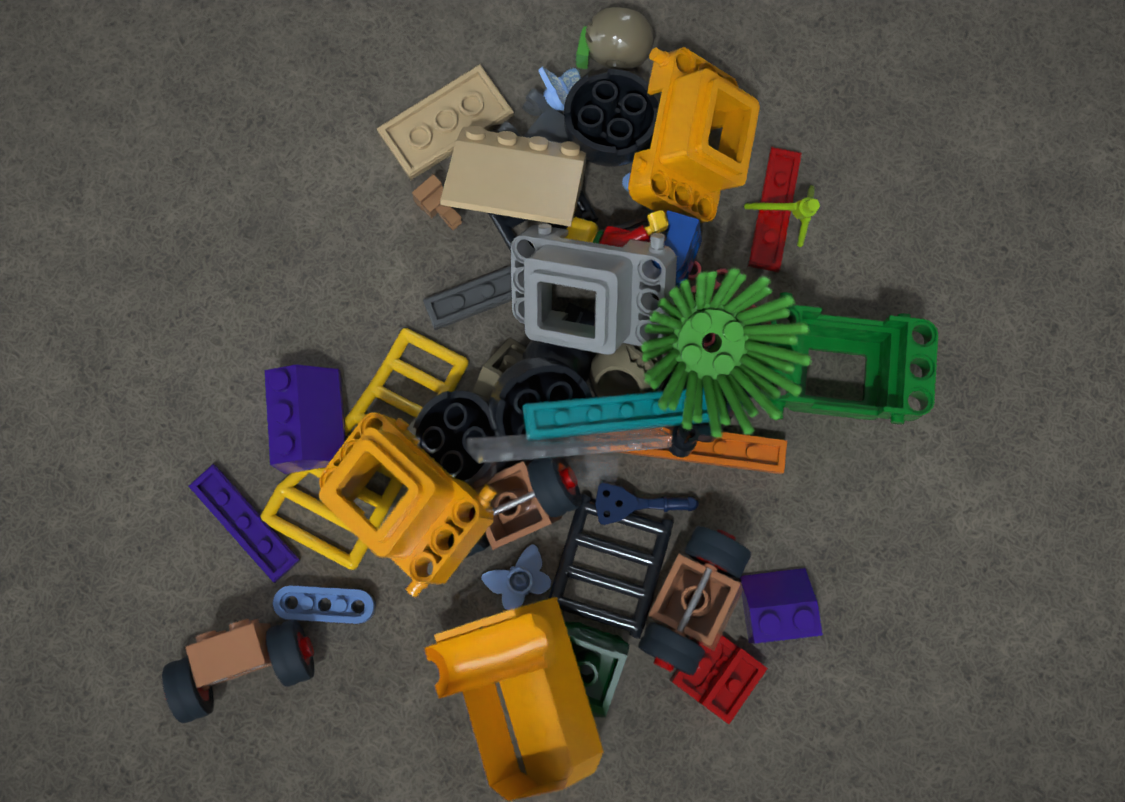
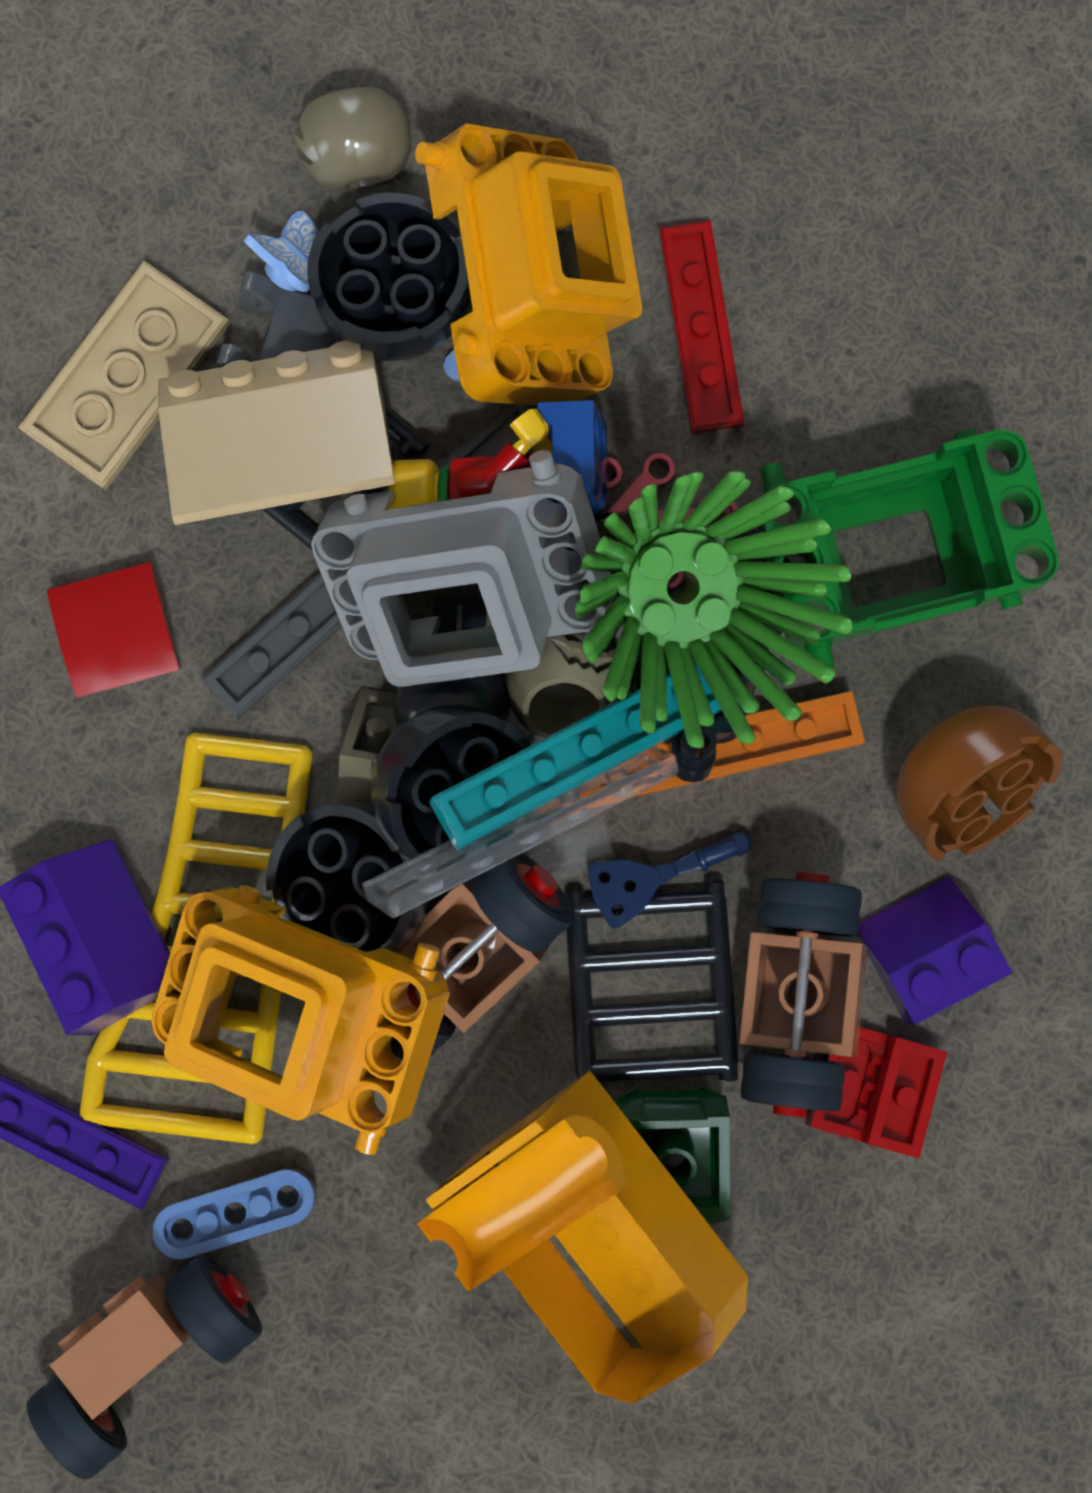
camera: 20 degrees left, 5 degrees up
medium nougat piece [412,174,462,231] -> none
light blue animal [481,544,551,610] -> none
bright green tile [576,26,590,70] -> none
lime plant [744,185,820,247] -> none
none -> red slope [47,561,181,698]
none -> dark orange cylinder [896,705,1063,860]

